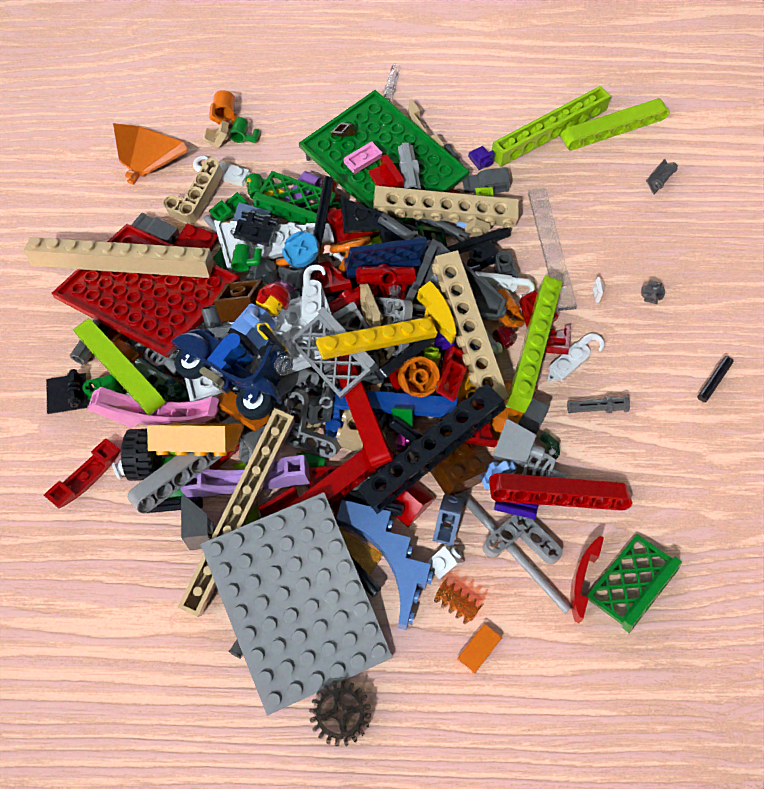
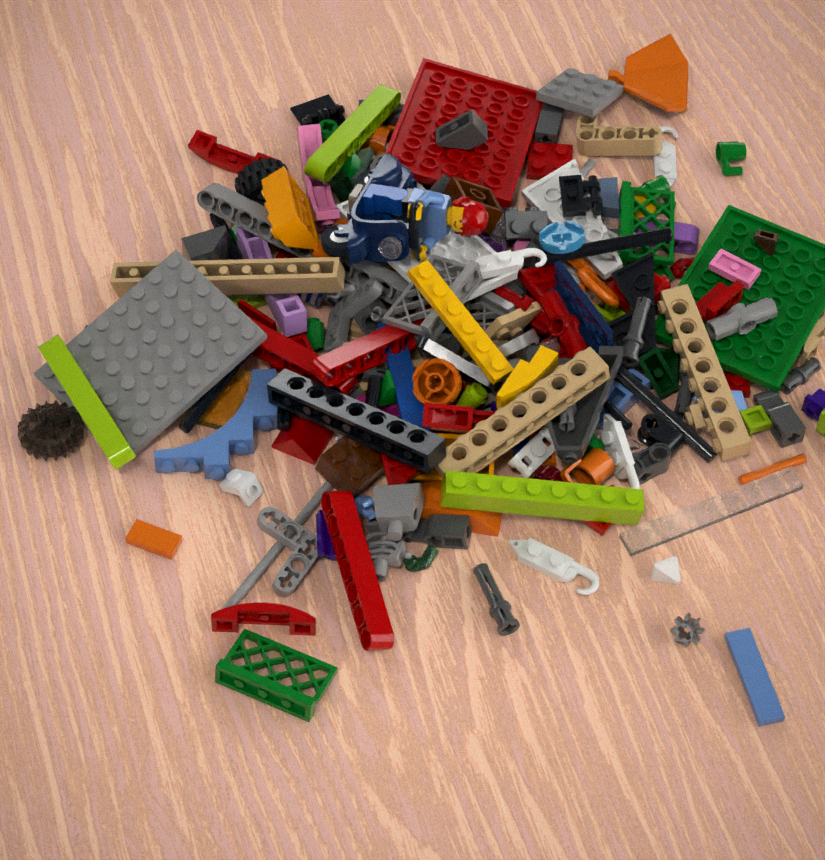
camera: 70 degrees right, 10 degrees down
tan brick [23,237,214,278] -> none
tan bracket [203,120,230,148] -> none
orange piece [209,90,237,129] -> none
green slope [209,192,249,223] -> none
green piece [231,244,262,272] -> none
sand blue torso [432,494,464,546] -> none
clear orange piece [434,578,484,625] -> none
red wing [544,325,571,355] -> none
black axle [697,356,734,403] -> none
none -> lime beam [38,334,137,470]
none -> green slope [336,153,363,179]
none -> dark grey slope [436,109,488,150]
none -> light grey plate [536,68,624,118]
none -> medium blue tile [724,628,785,726]
none -> orange bar [738,453,807,485]

